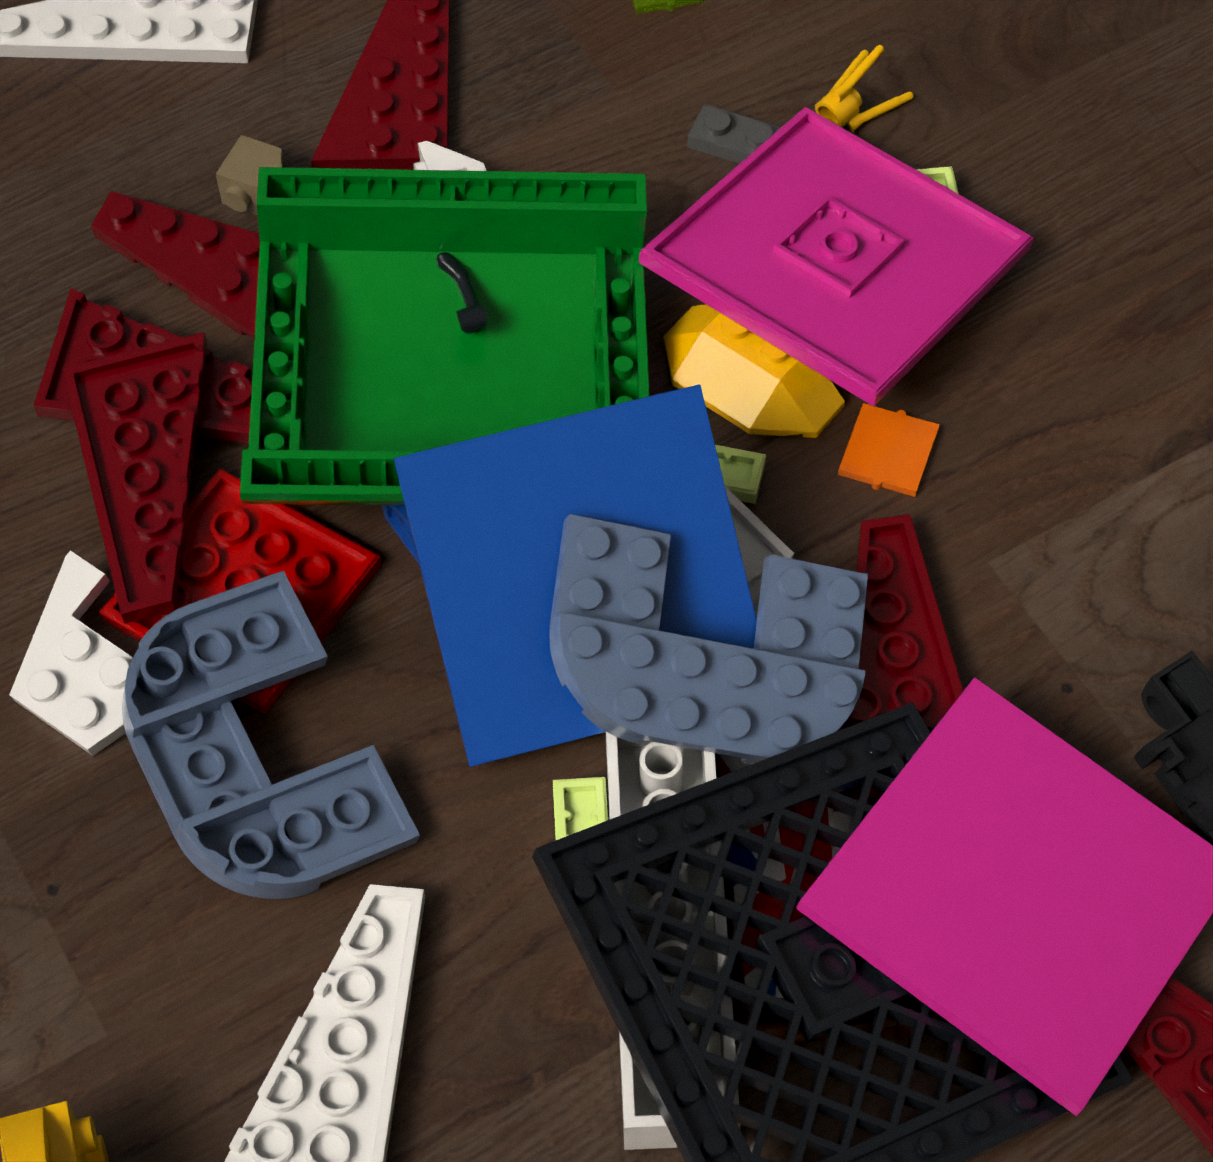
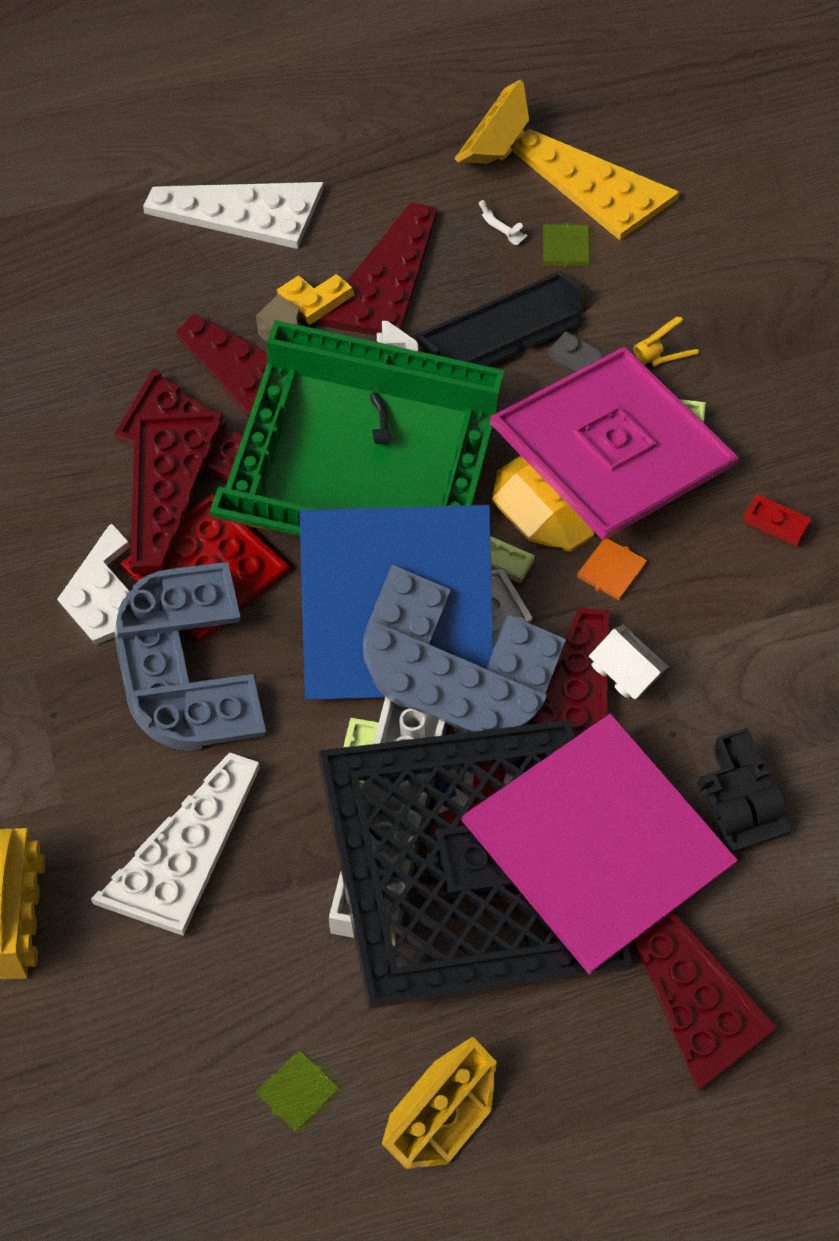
camera: 15 degrees right, 0 degrees up
none -> yellow plate [277,274,354,325]
none -> black slope [415,270,587,367]
none -> white slope [589,624,669,700]
none -> red plate [743,494,812,547]

